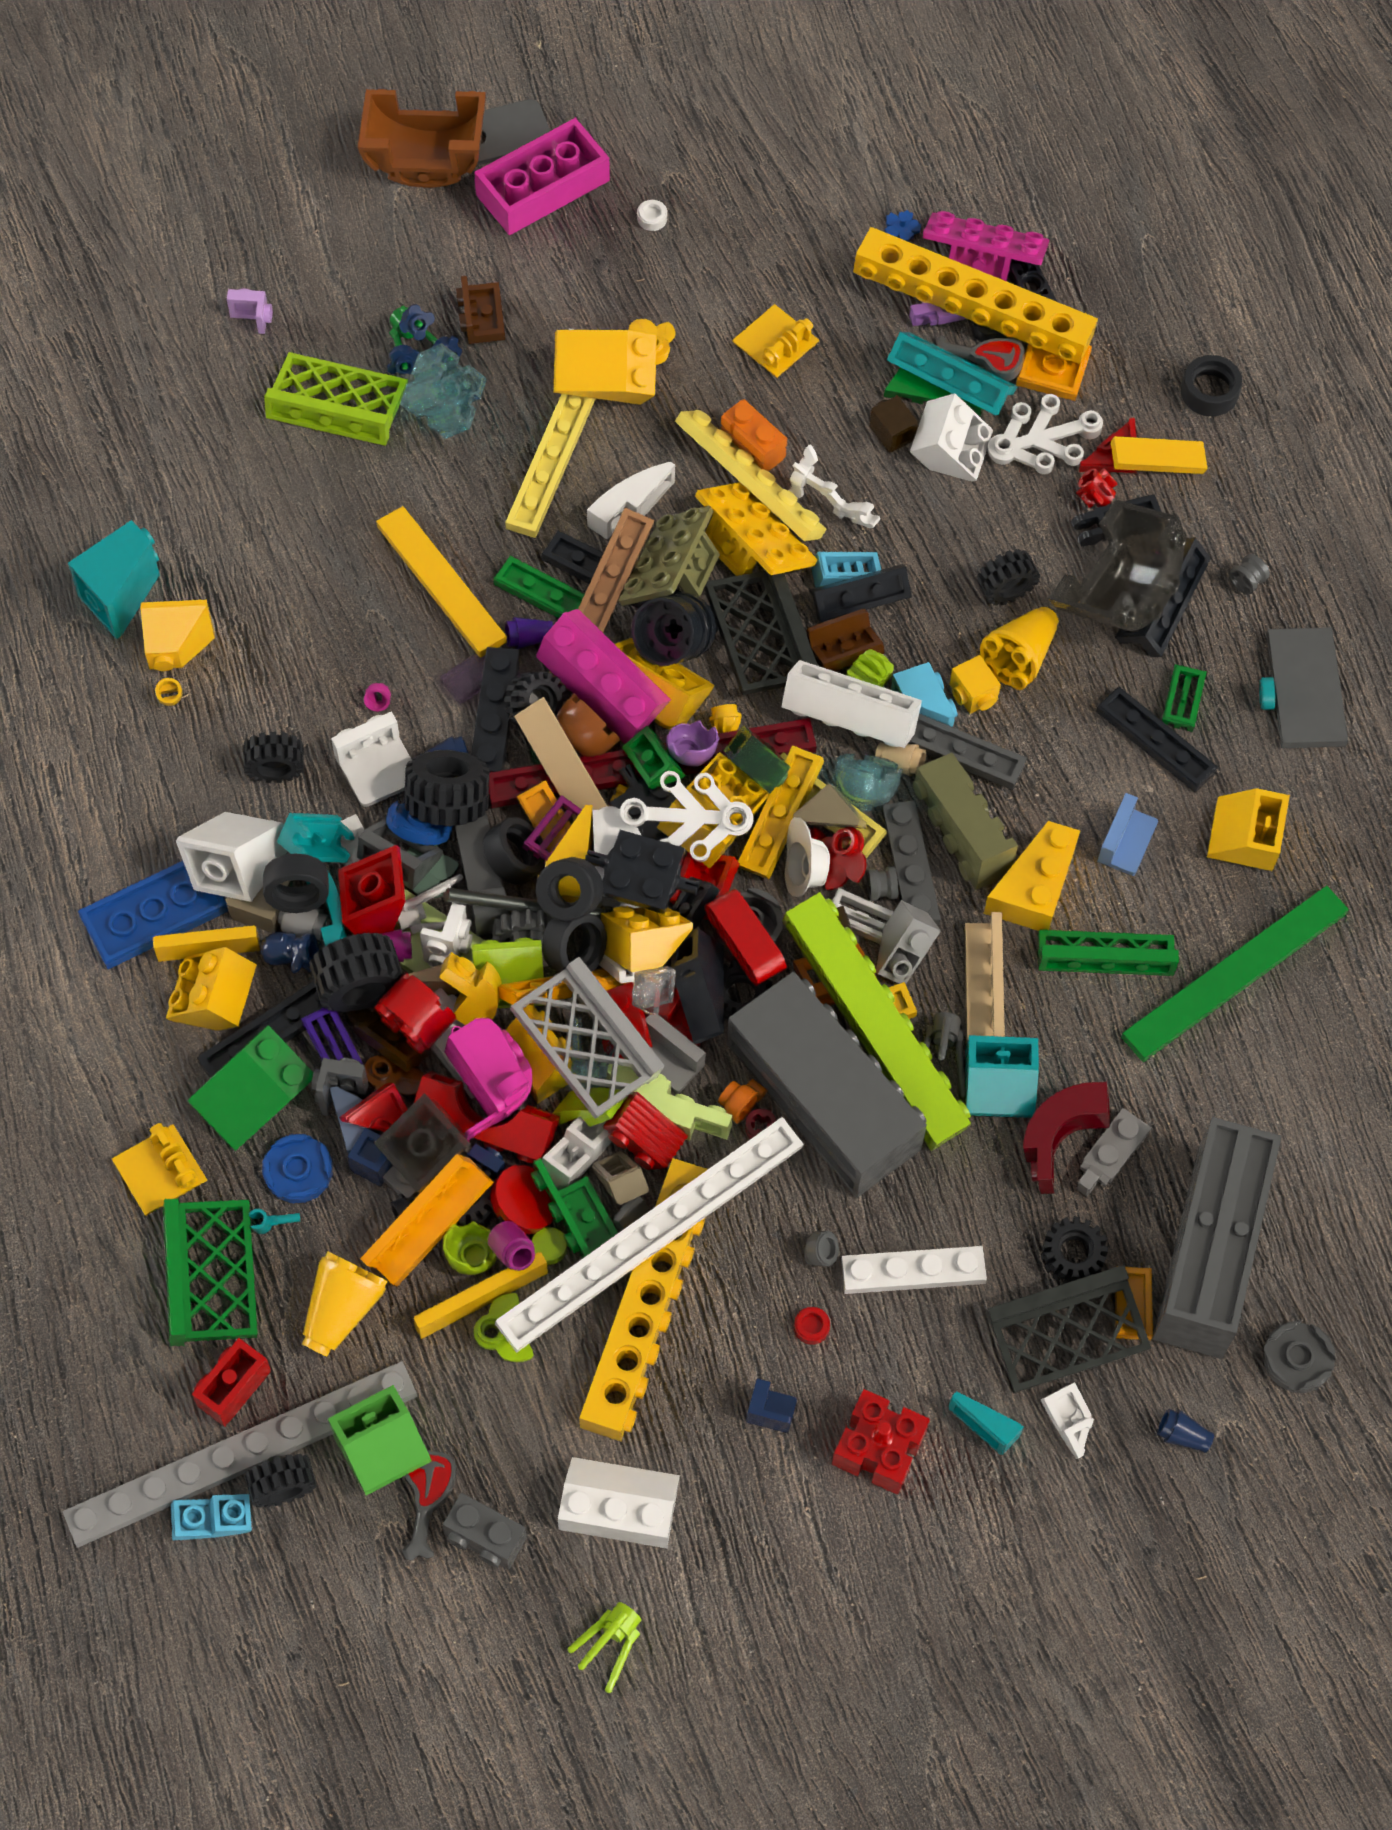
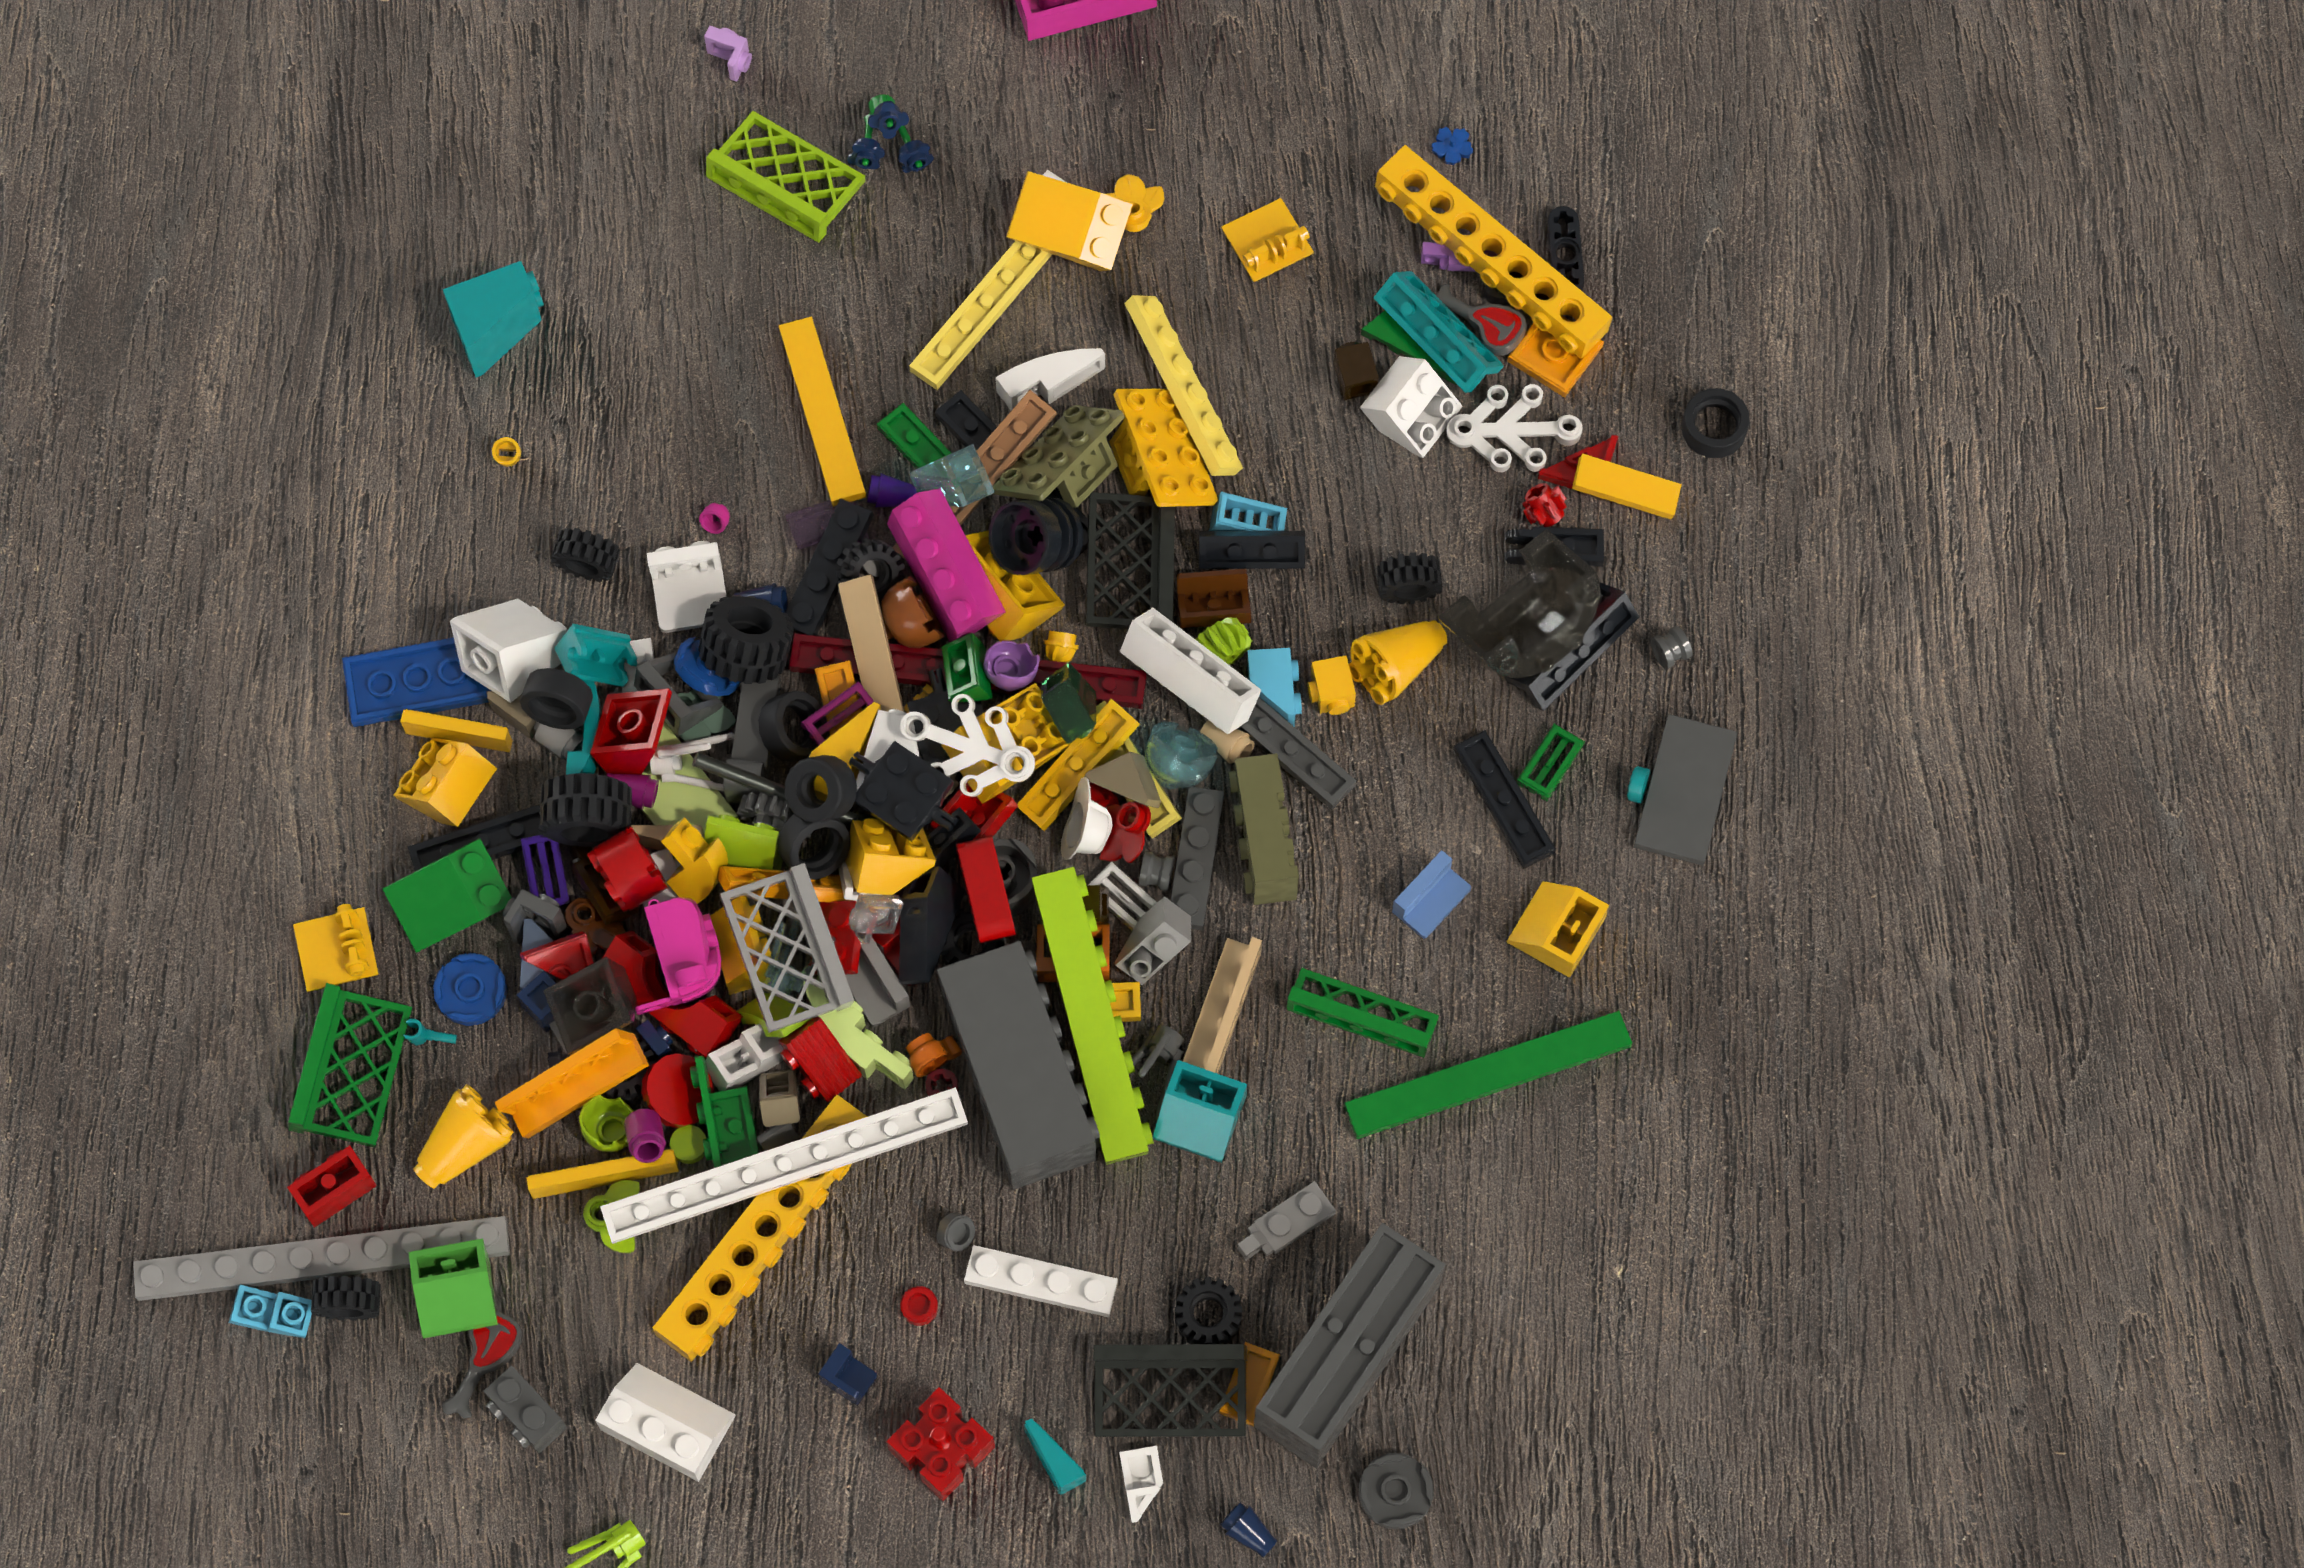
camera: 20 degrees right, 5 degrees up
yellow slope [140,600,215,671] -> none
dark blue animal [260,932,319,974] -> none
clear light blue brick [400,343,487,439] -> none
white bracket [420,902,472,967] -> none
reddish brown bracket [456,276,506,344] -> none
white tile [637,200,667,231] -> none
orange brick [721,399,787,472] -> none
white piece [788,445,881,528] -> none
dark pink bracket [922,211,1050,281] -> none
yellow wedge [983,821,1080,931] -> none
dark red arch [1023,1082,1110,1194] -> none
none -> clear light blue slope [909,444,995,507]

